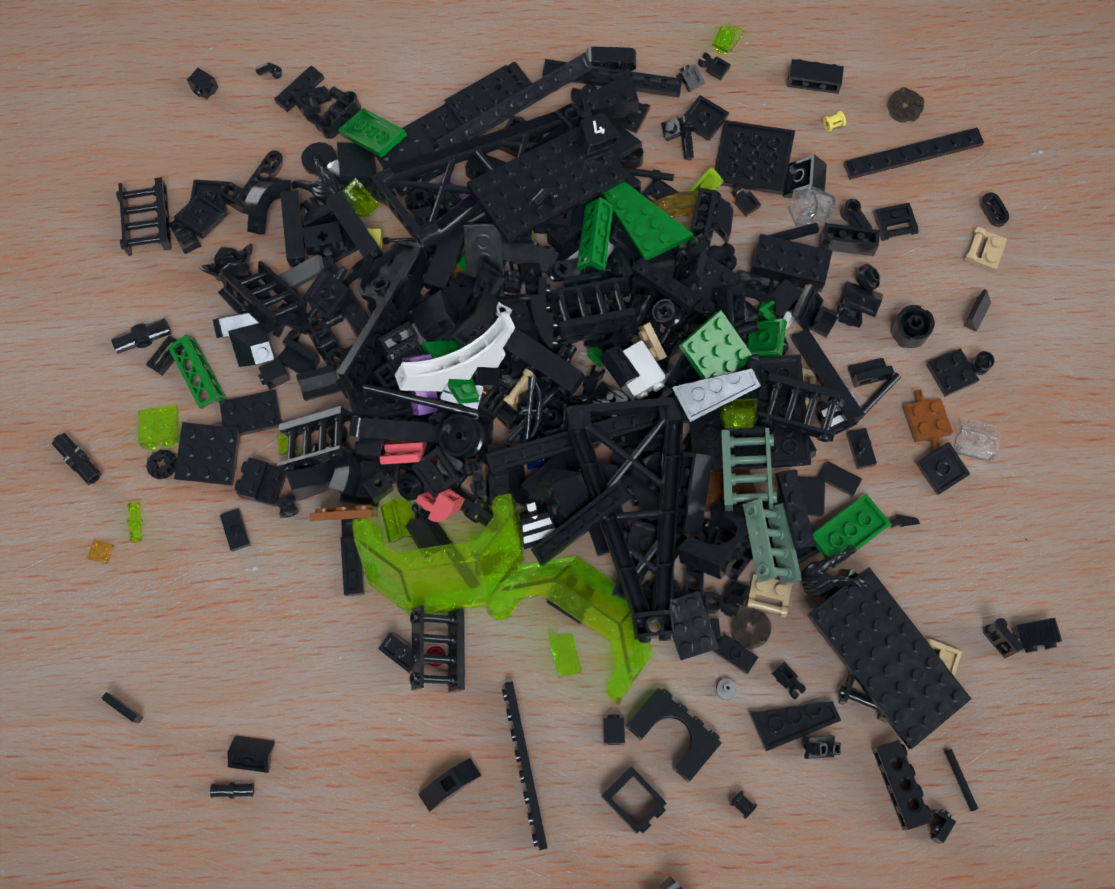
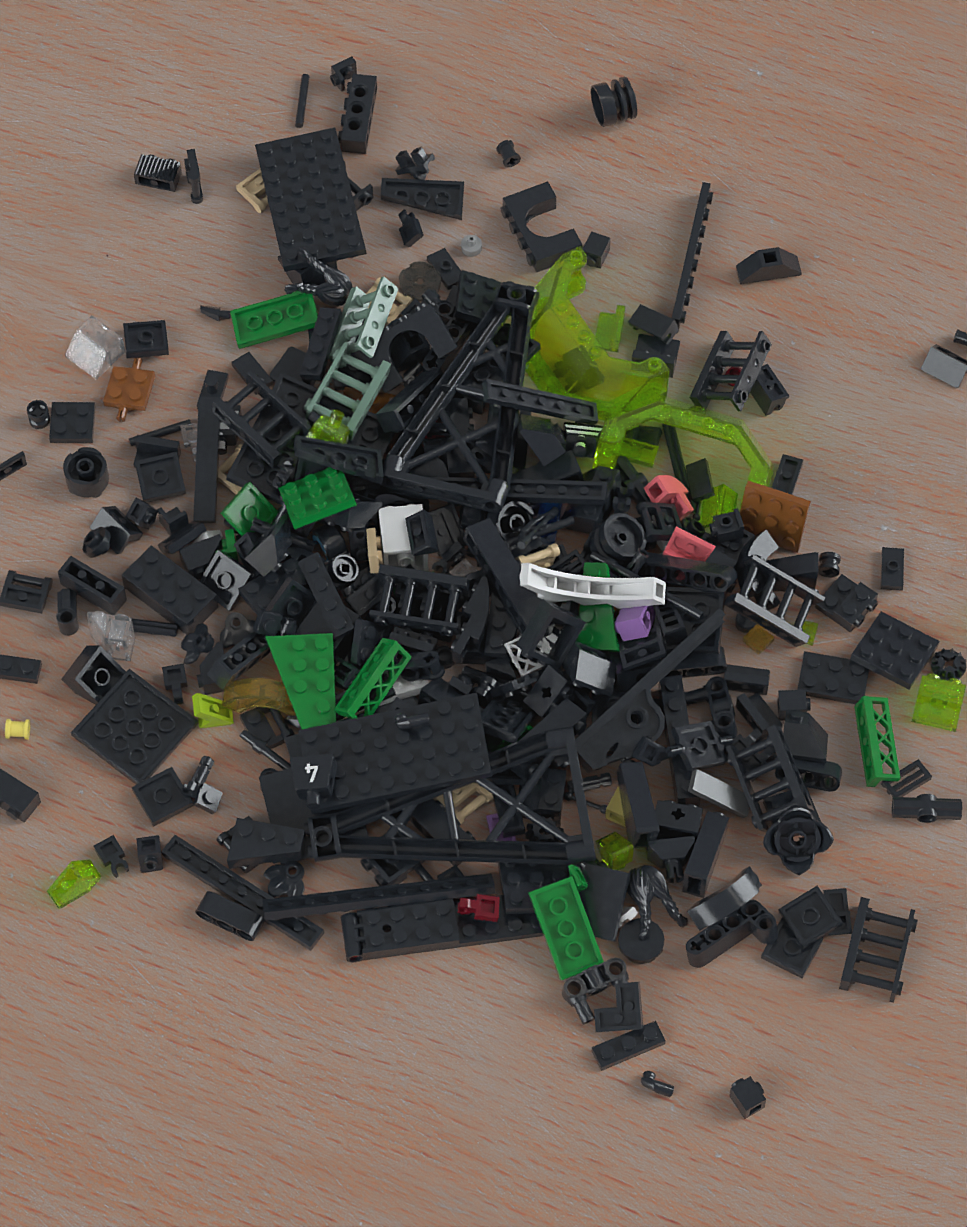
camera: 155 degrees left, 10 degrees down
black window [601,766,667,834] -> none
none -> black plate [135,452,186,503]
none -> black plate [181,623,215,665]
none -> dark red plate [457,894,500,922]
none -> green slope [568,864,588,892]
none -> black hinge [628,304,679,344]
none -> black bracket [631,334,680,378]

